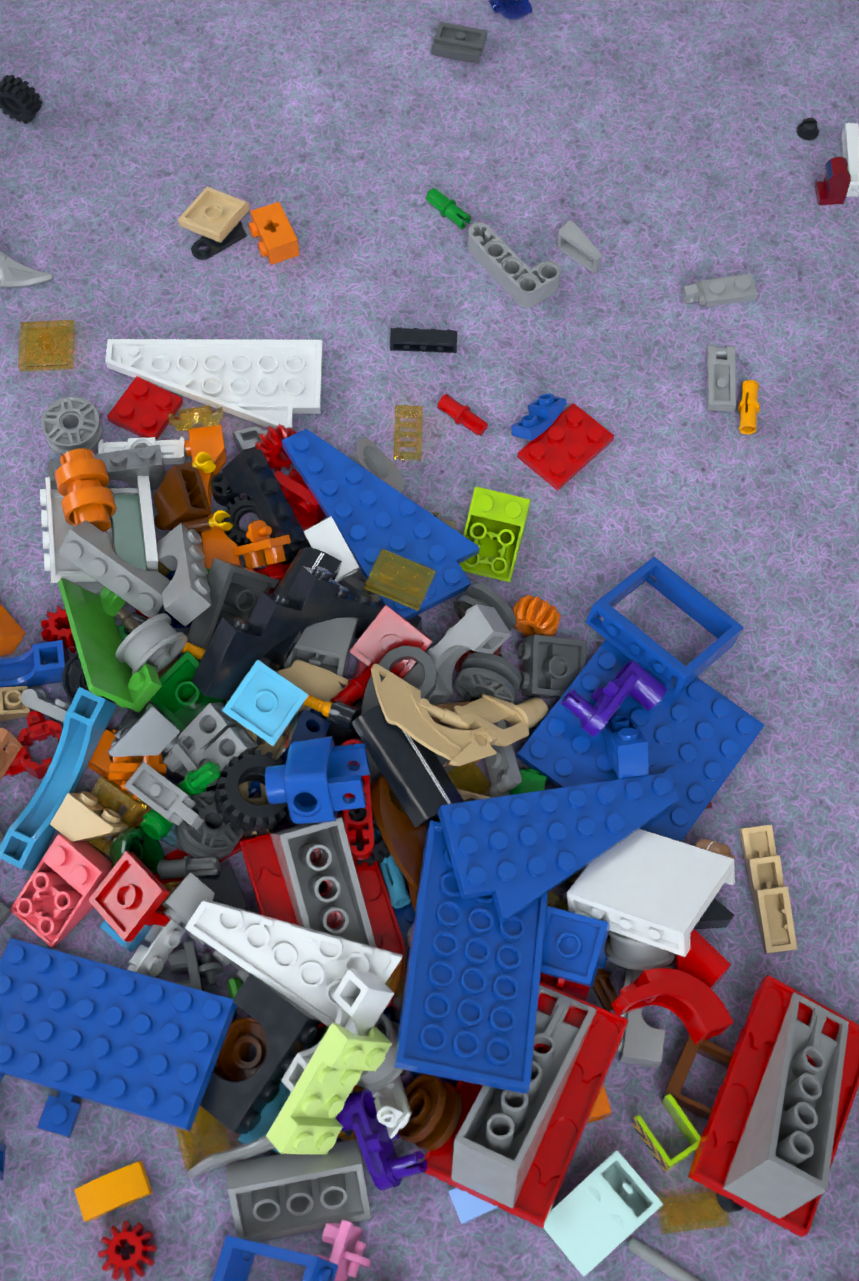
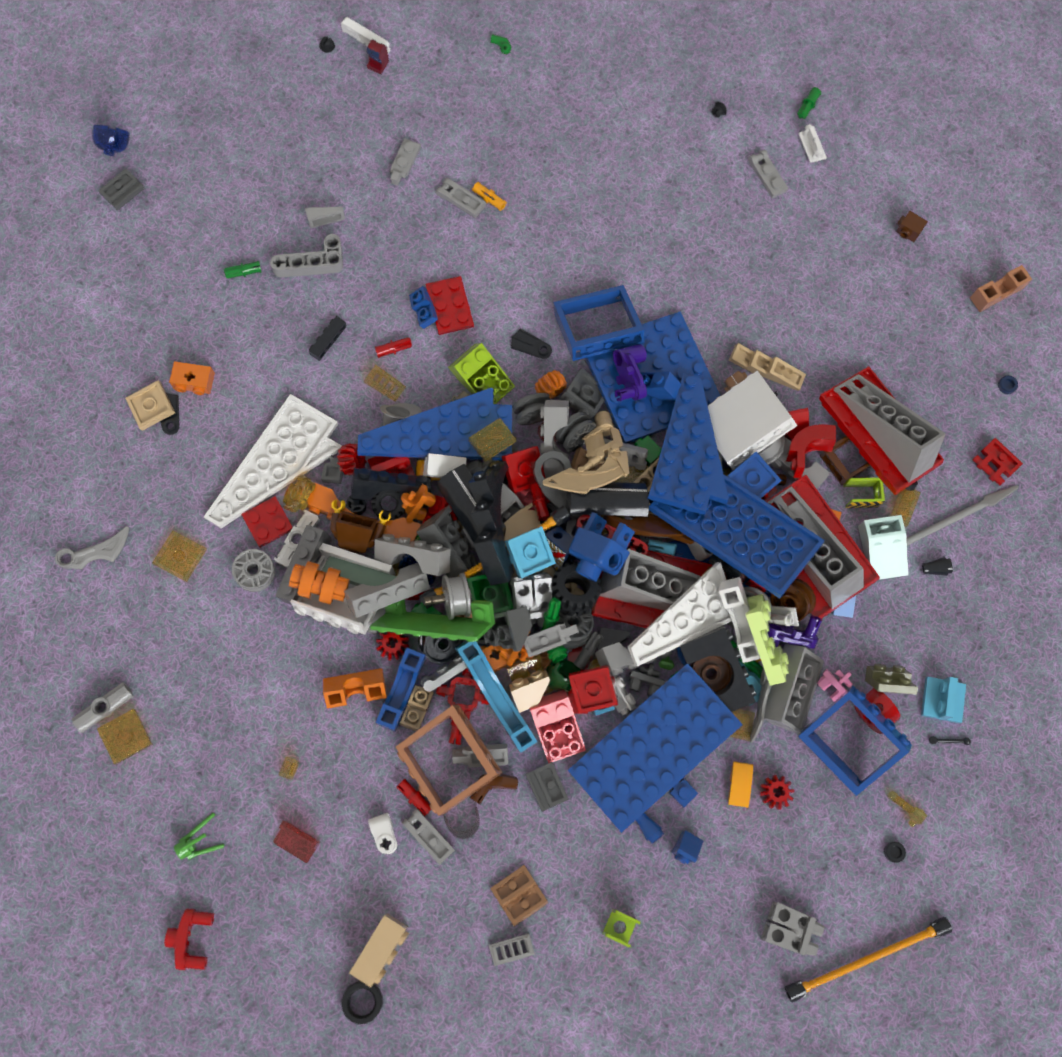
camera: 65 degrees left, 10 degrees up
none -> black piece [511,329,552,359]

